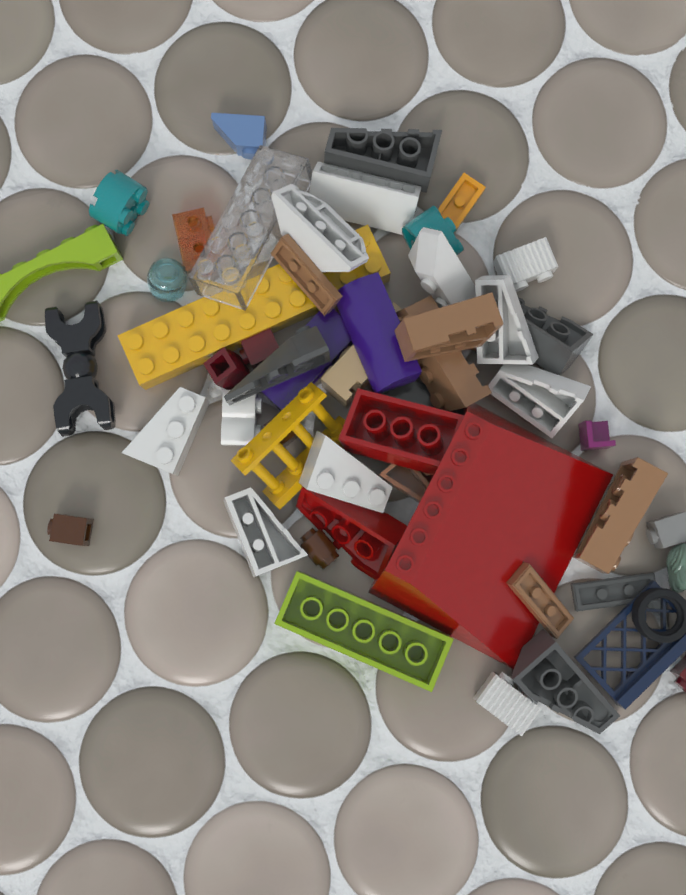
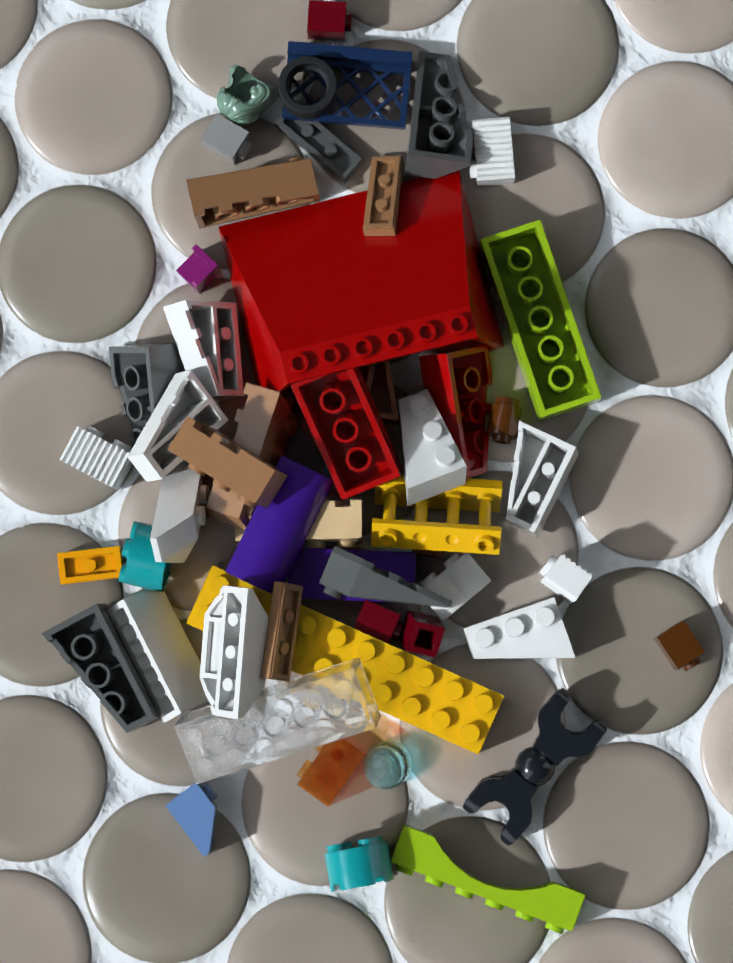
camera: 125 degrees left, 0 degrees up
none -> white brick [539,554,592,603]

